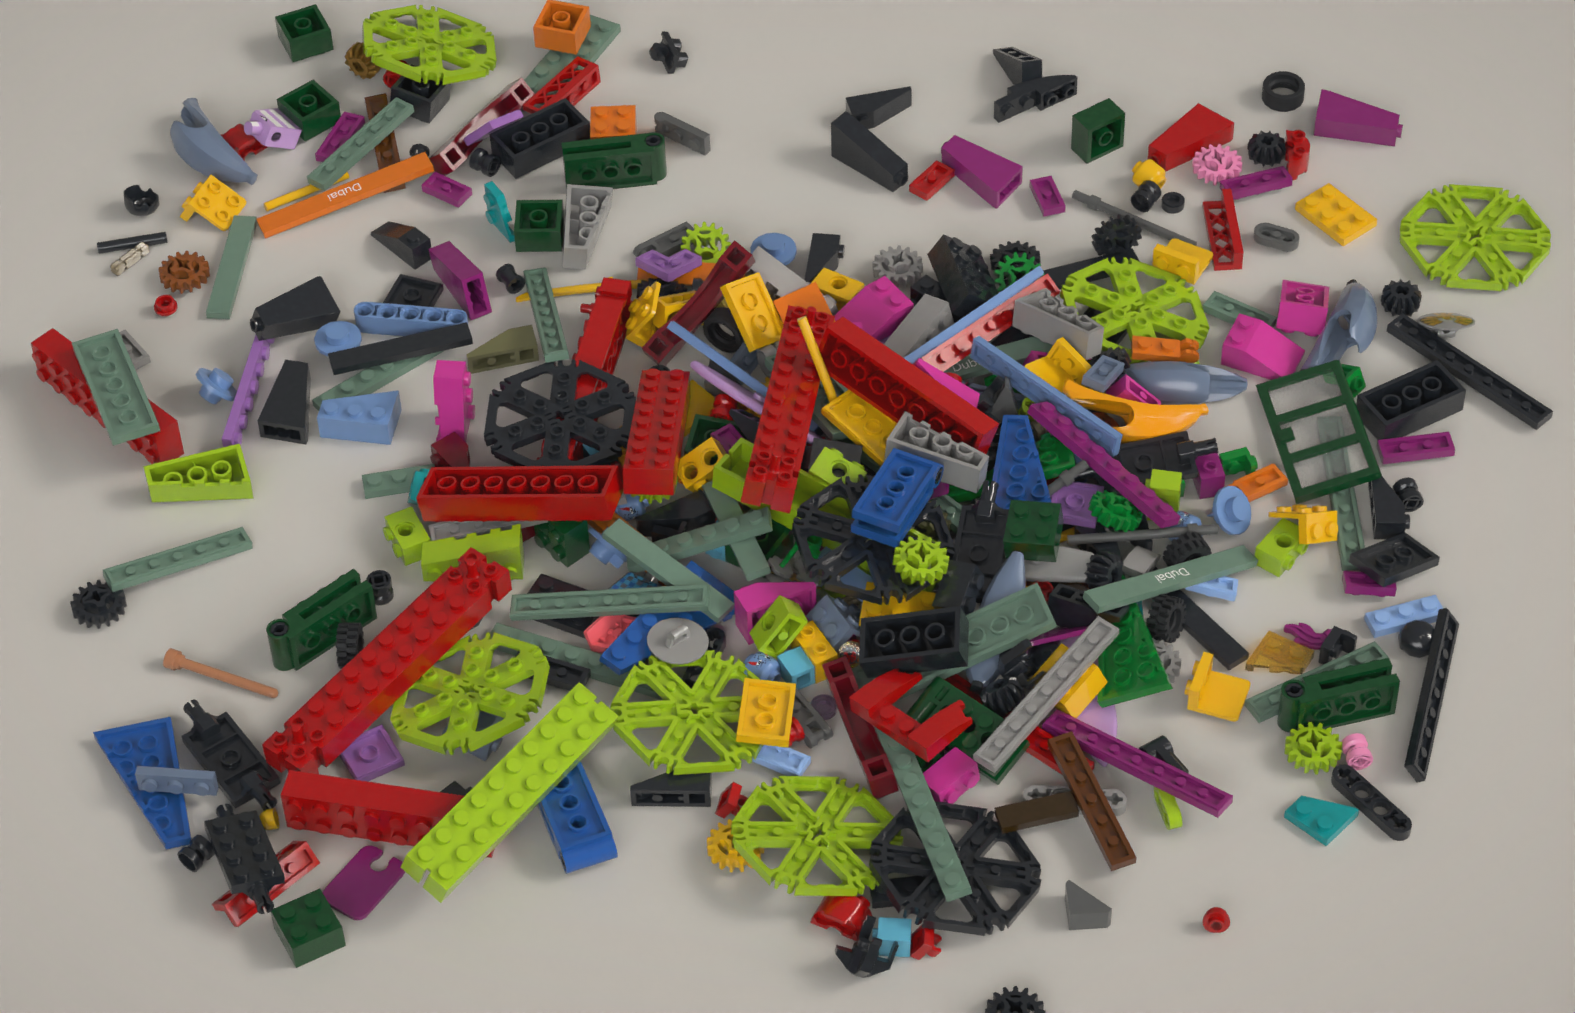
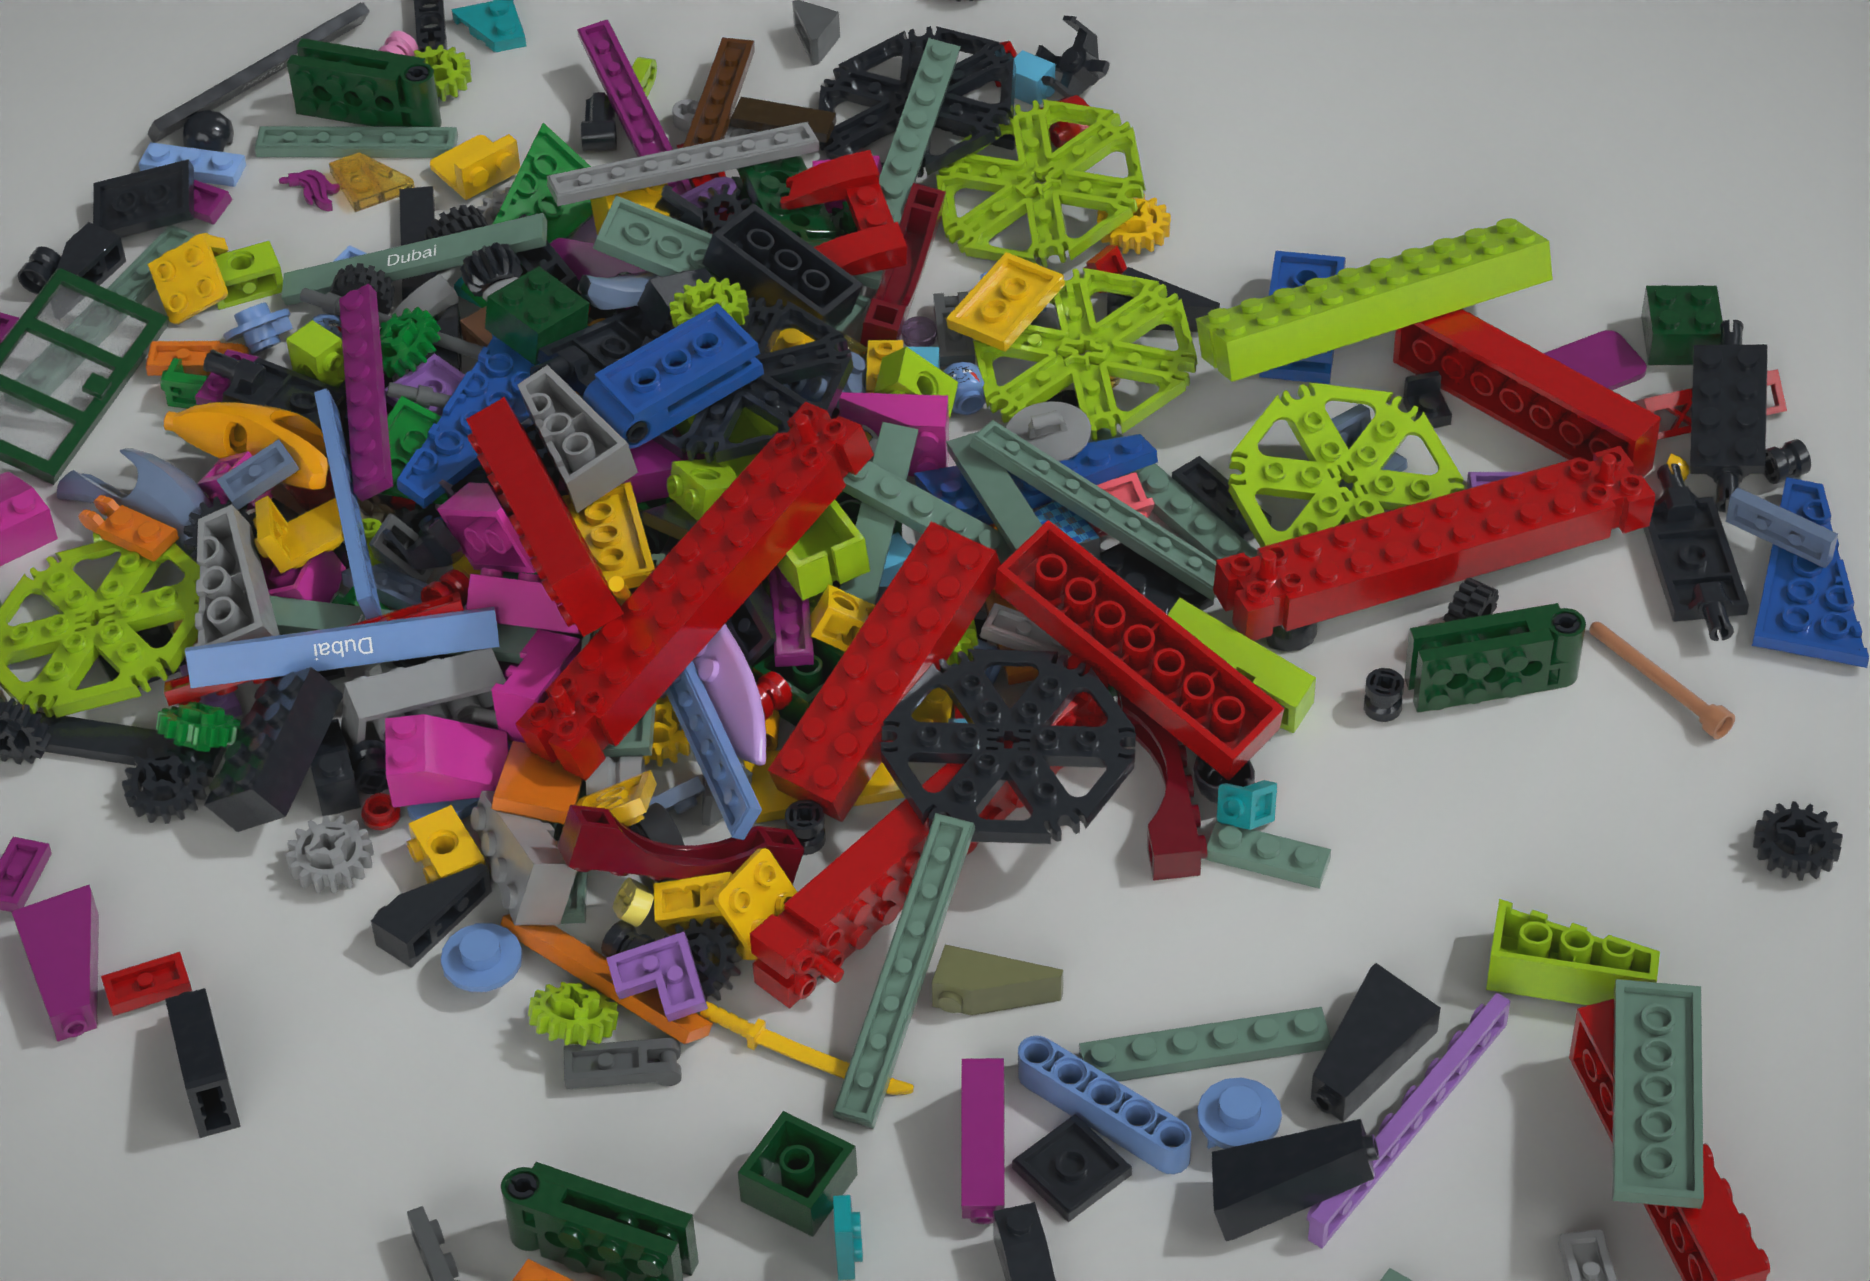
camera: 150 degrees left, 0 degrees up
sand green tile [103,527,253,592] -> none
medium blue piece [196,368,237,404] -> none
medium blue wedge [317,390,402,445] -> none
black tile [328,322,473,375] -> none
lime brick [383,506,431,566] -> none
dark pink wedge [433,360,475,442] -> none
black bush [496,263,525,294] -> none
light grey wedge [562,184,613,269] -> none
black slope [846,86,912,129] -> none
black bracket [1318,626,1357,664] -> none

